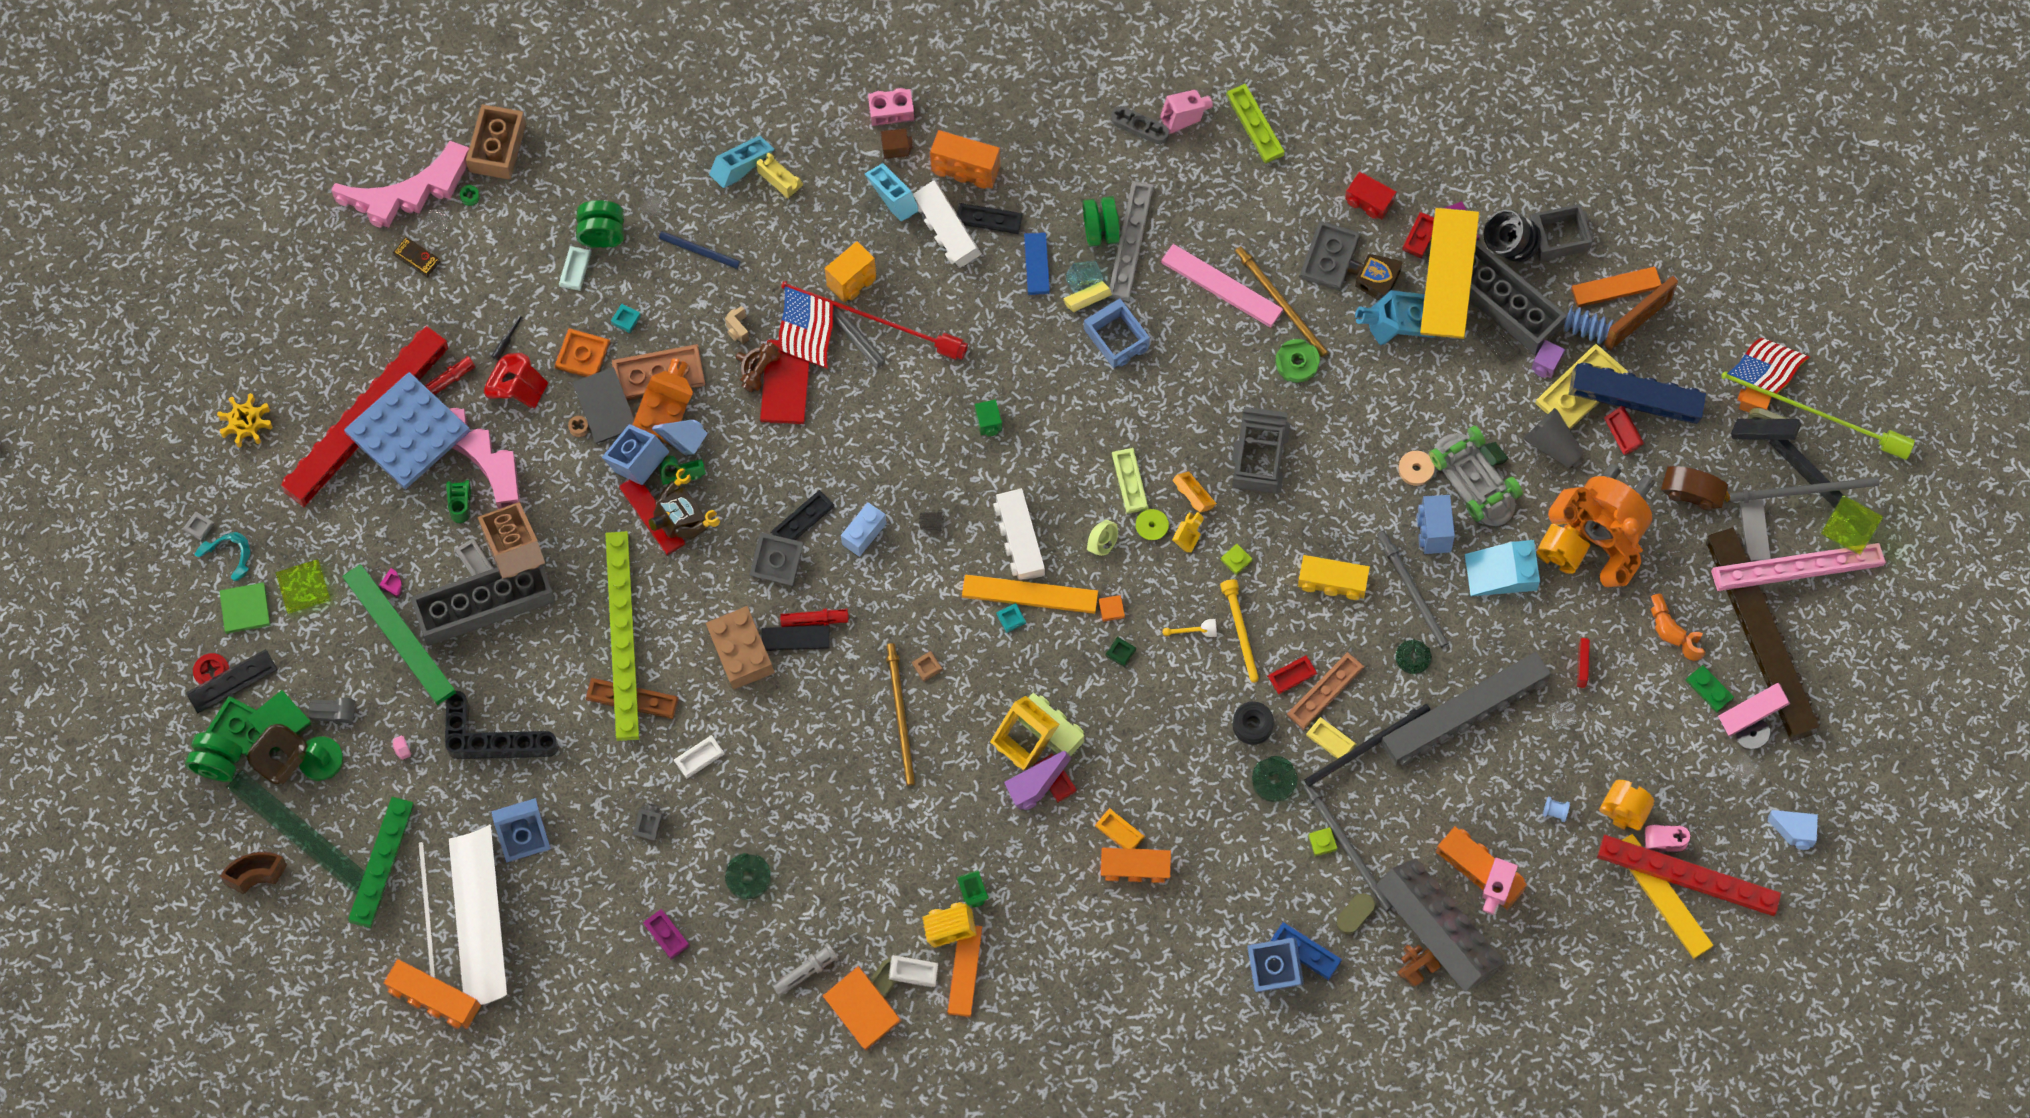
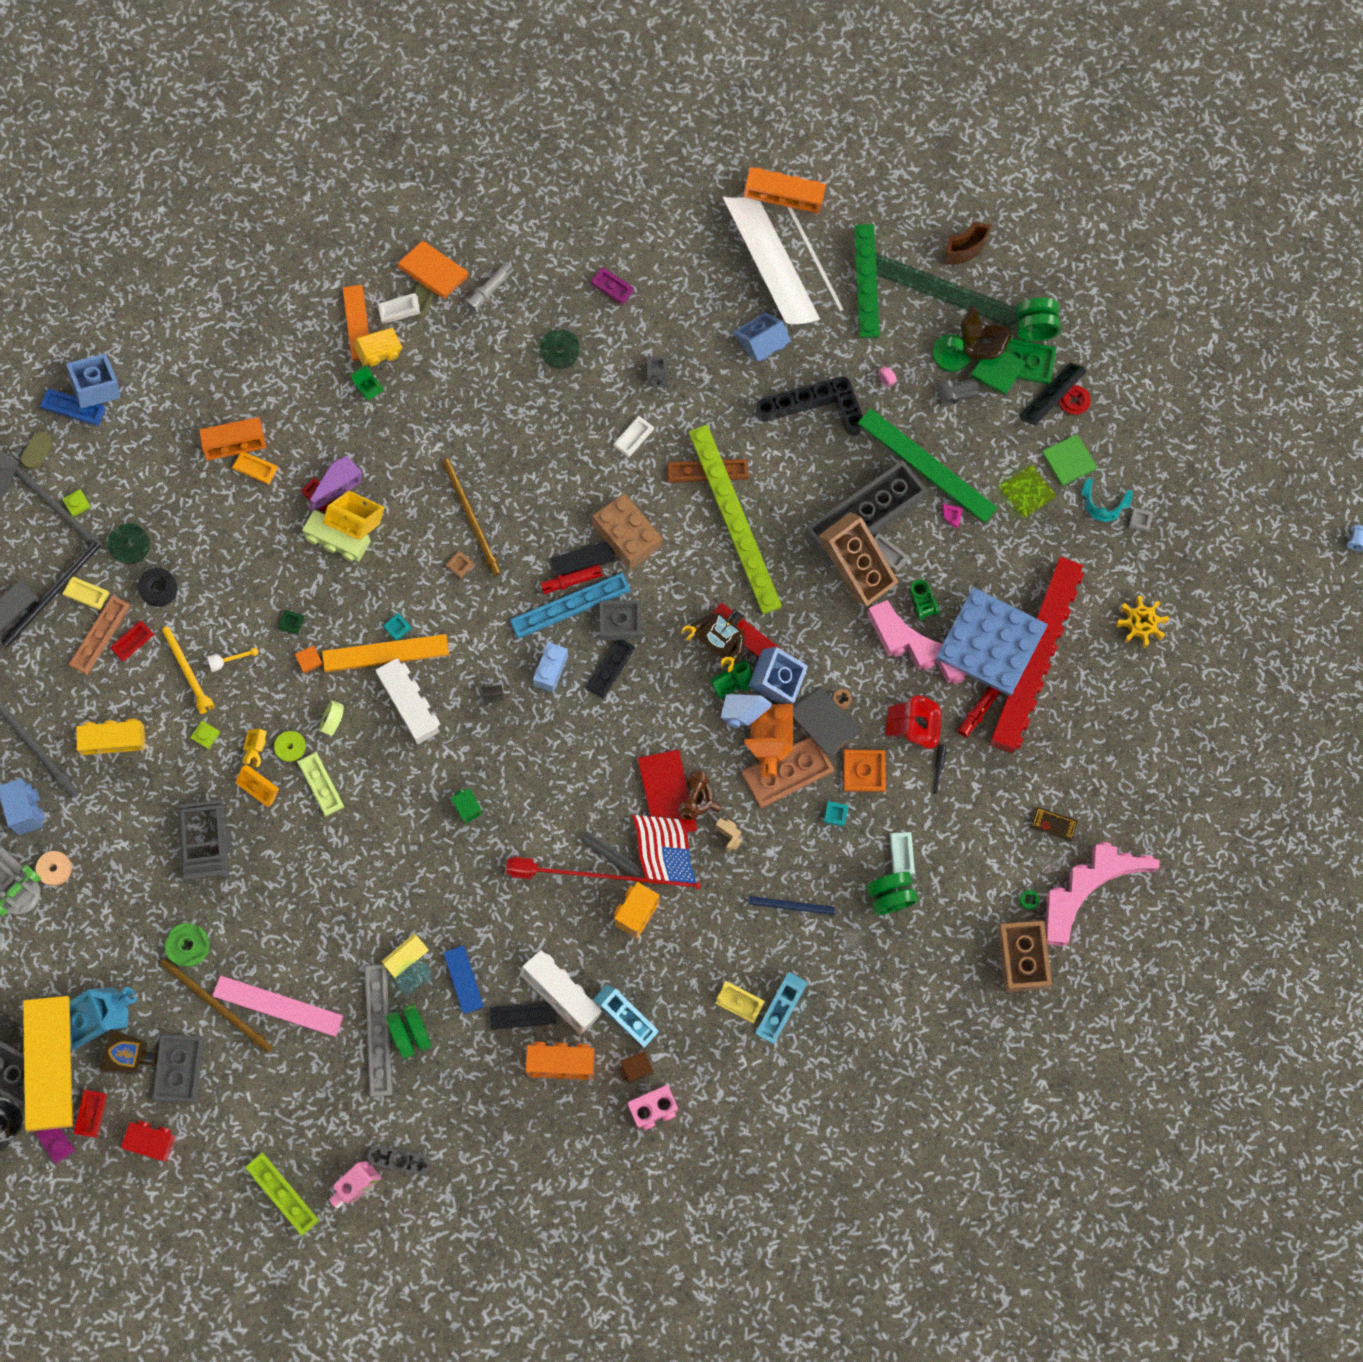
camera: 160 degrees right, 5 degrees up
medium blue window [1084,298,1150,368] -> none
clear green gear [1395,638,1432,674] -> none
none -> dark azure tile [509,572,631,639]

